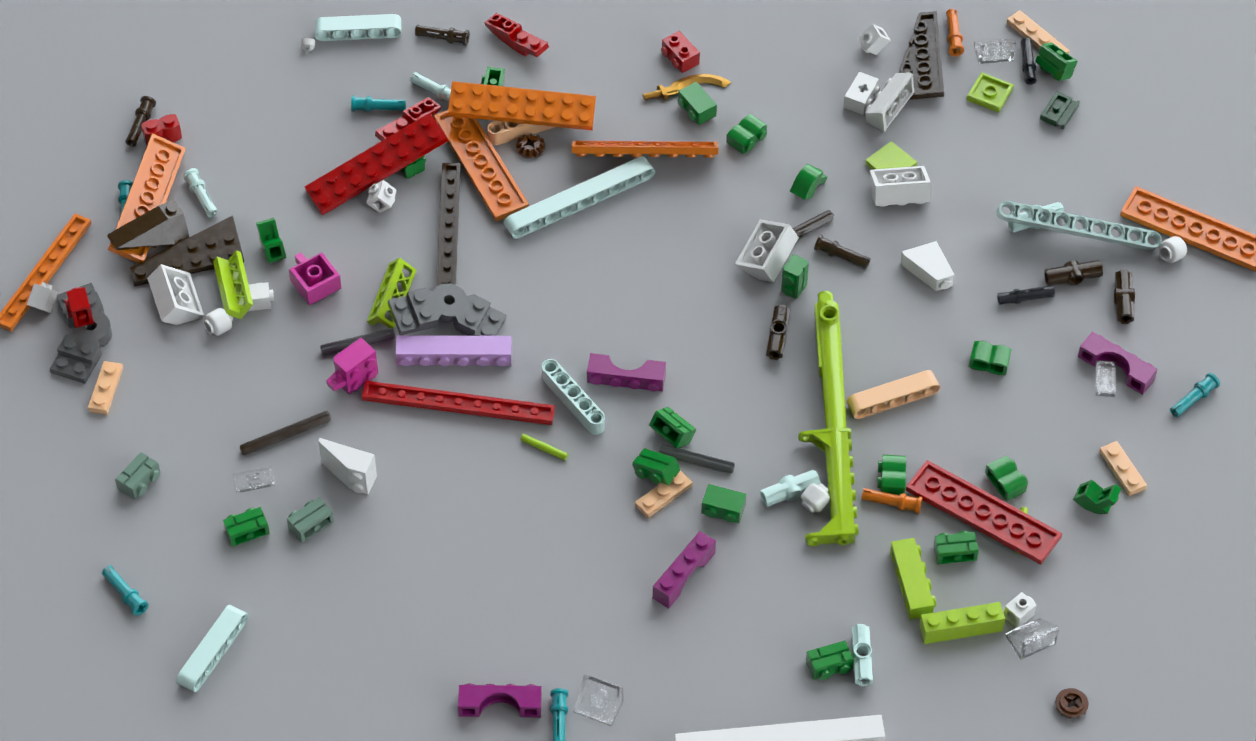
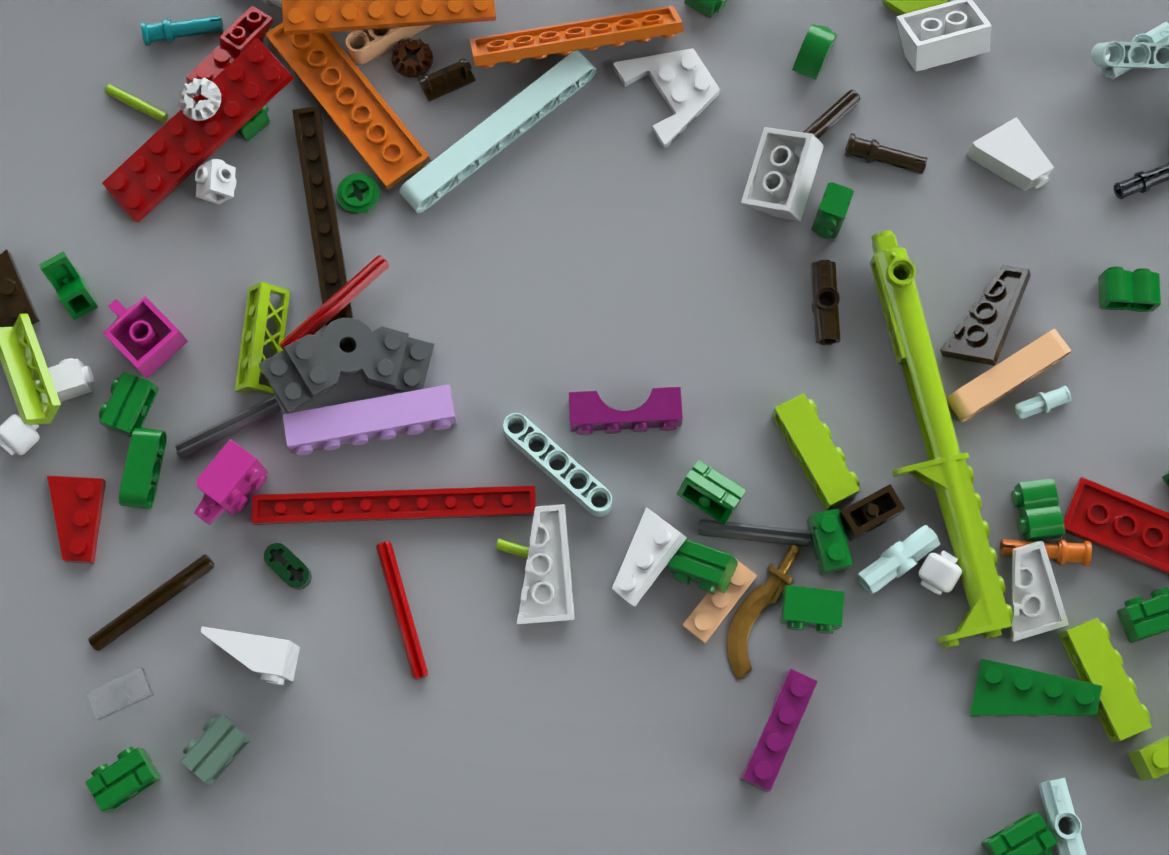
camera: 10 degrees left, 20 degrees up
none -> red wing [47,476,106,564]
none -> green brick [99,372,159,437]
none -> lime piece [105,84,168,123]
none -> green beam [119,427,167,510]
none -> white gear [178,78,221,121]
none -> dark green beam [264,543,312,590]
none -> red axle [280,255,389,350]
none -> green gear [337,173,380,215]
none -> red axle [376,541,428,680]
none -> dark brown hinge [418,59,476,102]
none -> white wing [517,504,575,624]
none -> white wing [612,507,687,607]
none -> white wing [613,48,720,149]
none -> pearl gold sword [727,544,801,679]
none -> lime brick [772,393,860,511]
none -> green brick [807,509,853,575]
none -> dark brown brick [840,484,905,542]
none -> wing [940,265,1031,366]
none -> green wing [970,658,1102,717]
none -> white wing [1010,541,1069,642]
none -> light aqua axle [1015,386,1072,419]

